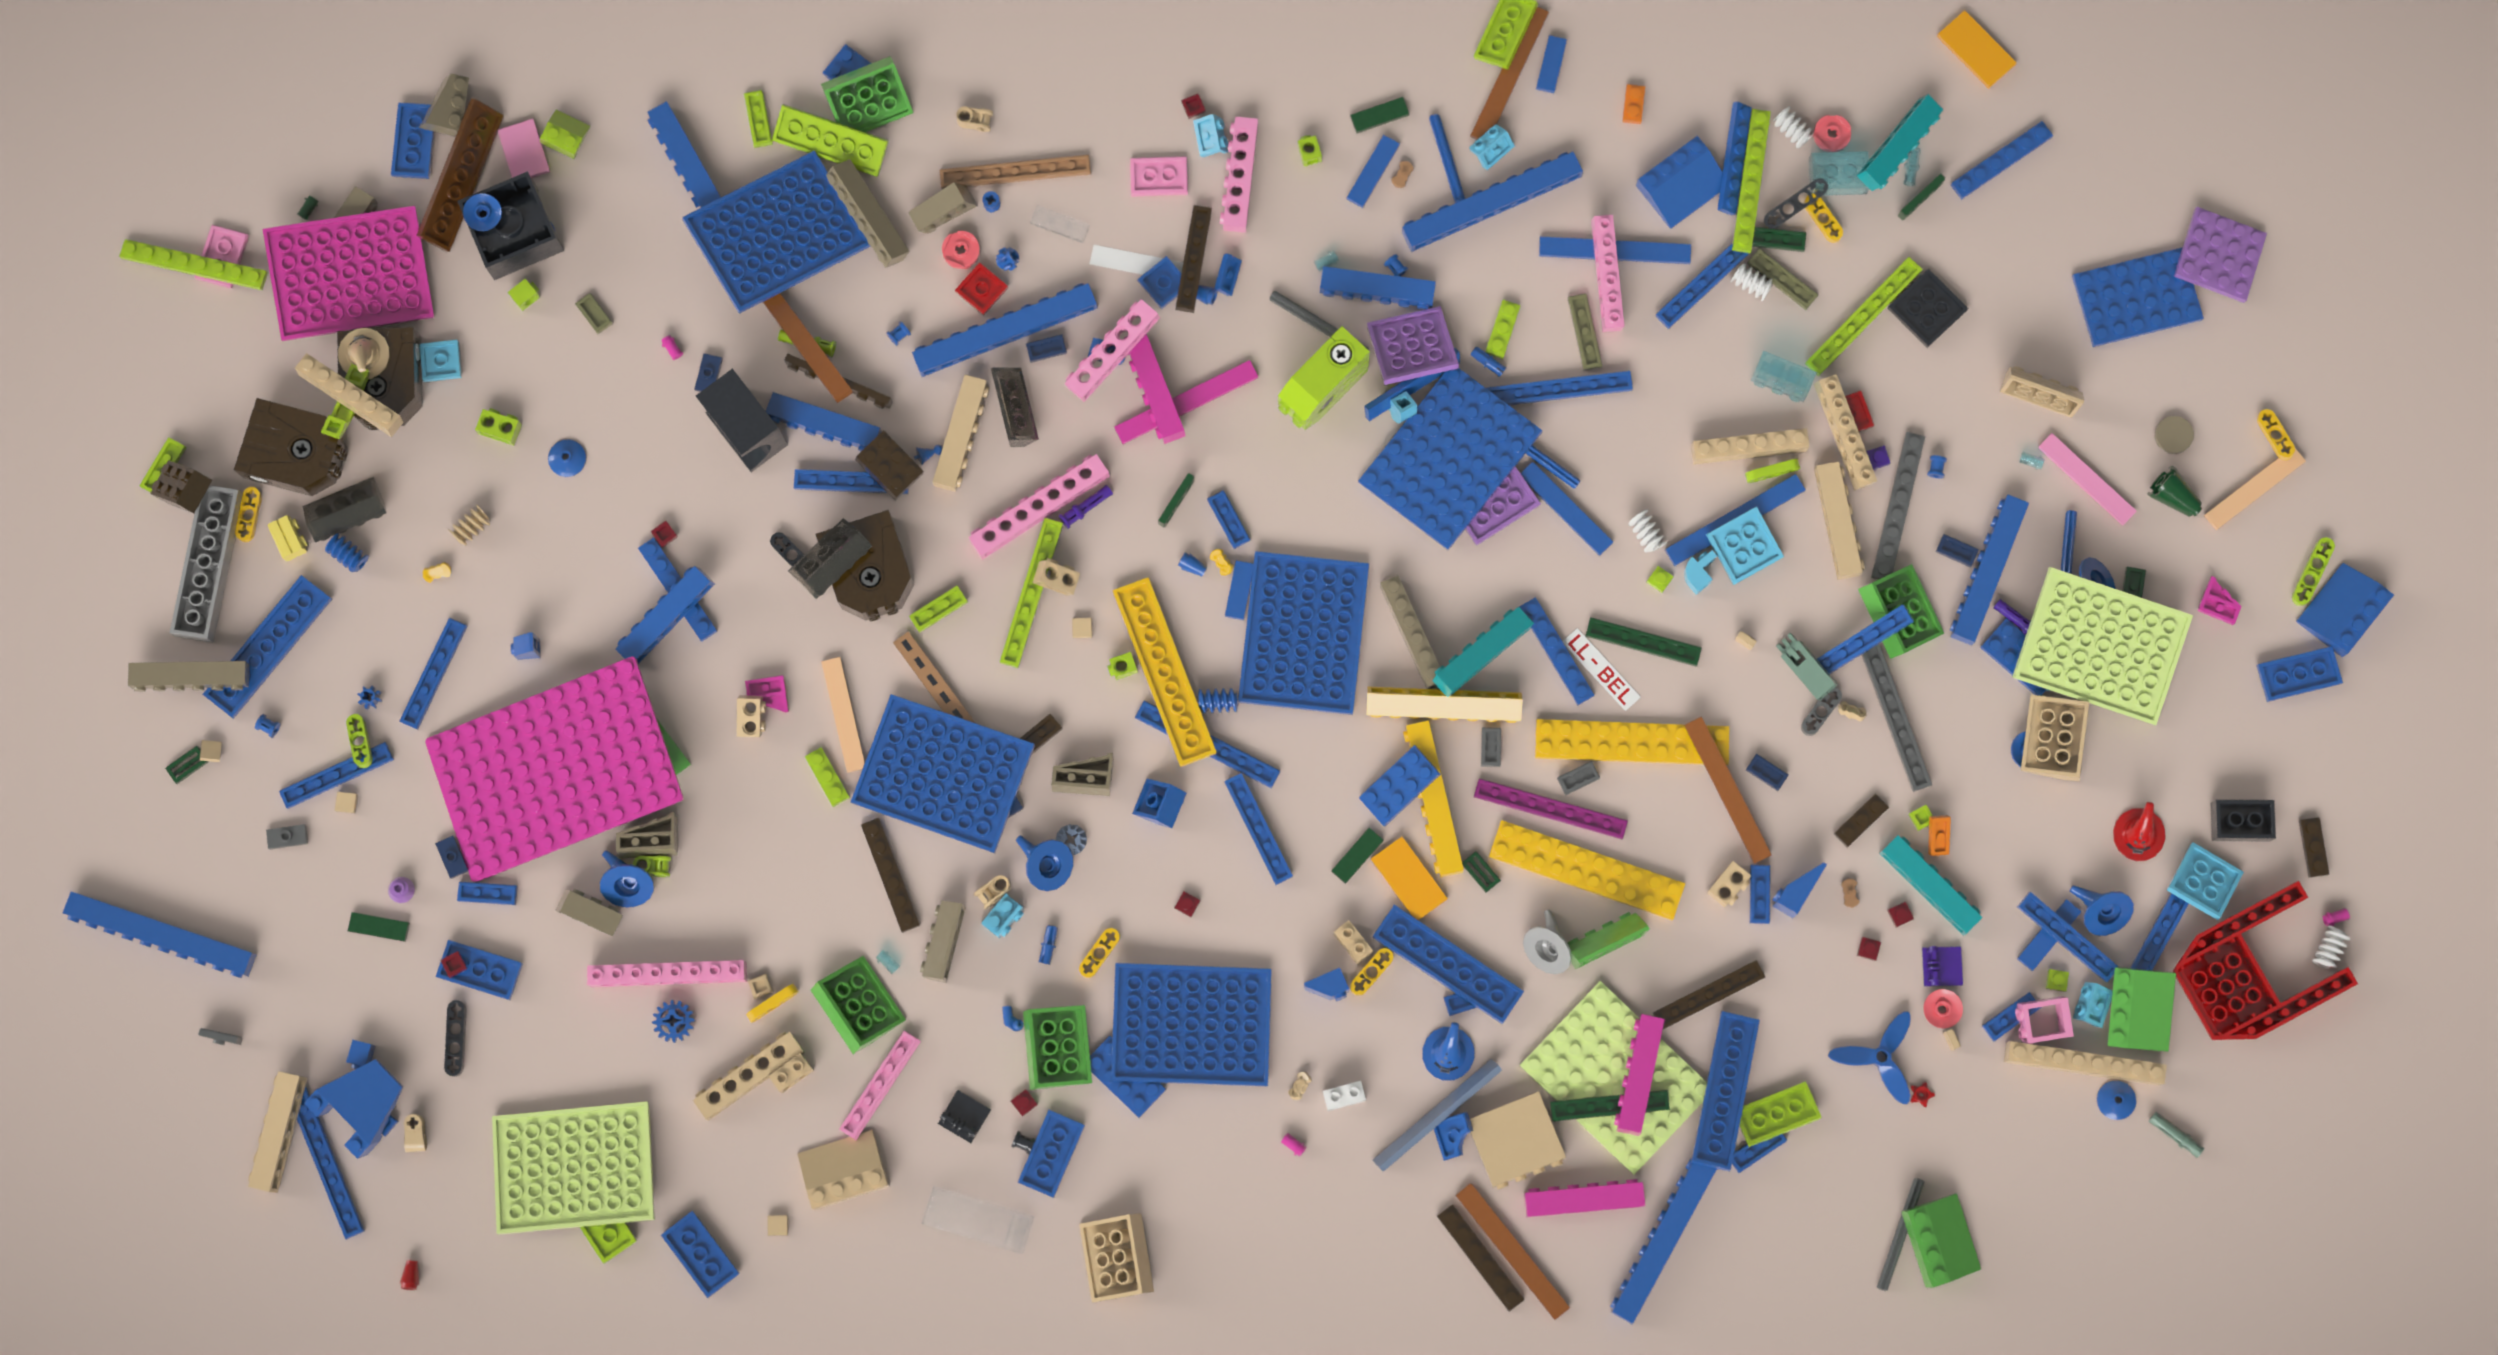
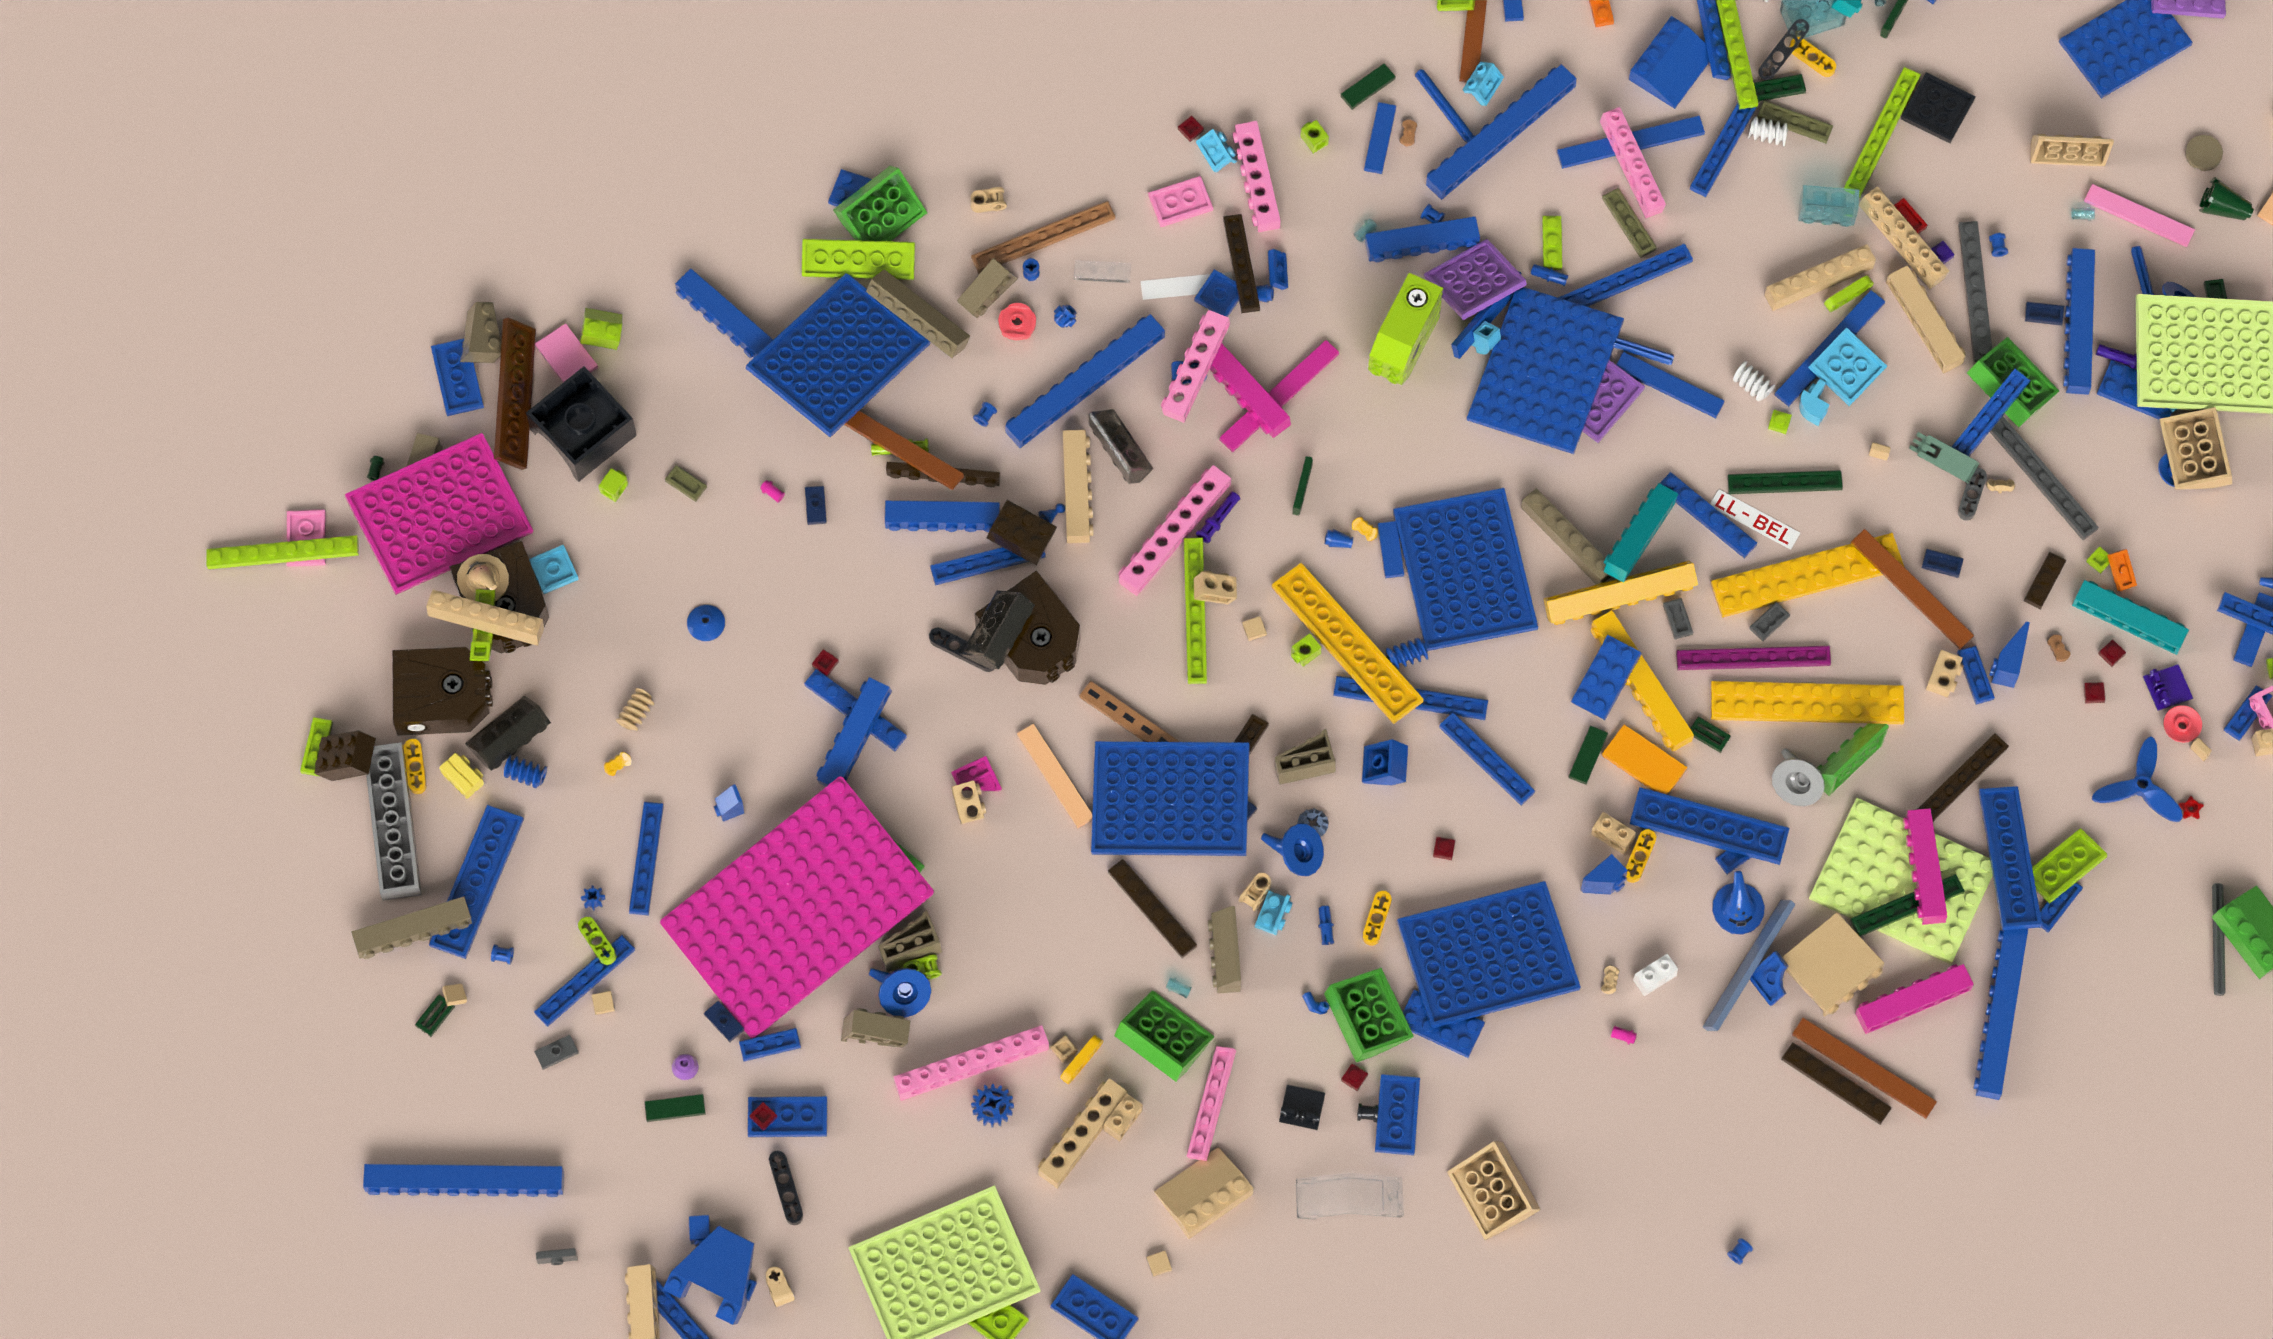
camera: 20 degrees left, 10 degrees down
blue dish [463,194,502,231] -> none
lime brick [475,408,522,446] -> none
black piece [696,368,788,472] -> none
lime tile [744,90,773,148] -> none
lime plate [804,747,850,807] -> none
lime plate [909,586,968,633] -> none
red plate [955,262,1008,316] -> none
dark blue plate [1026,334,1067,363] -> none
blue tile [1207,490,1251,549] -> none
dark grey axle [1269,291,1369,350] -> none

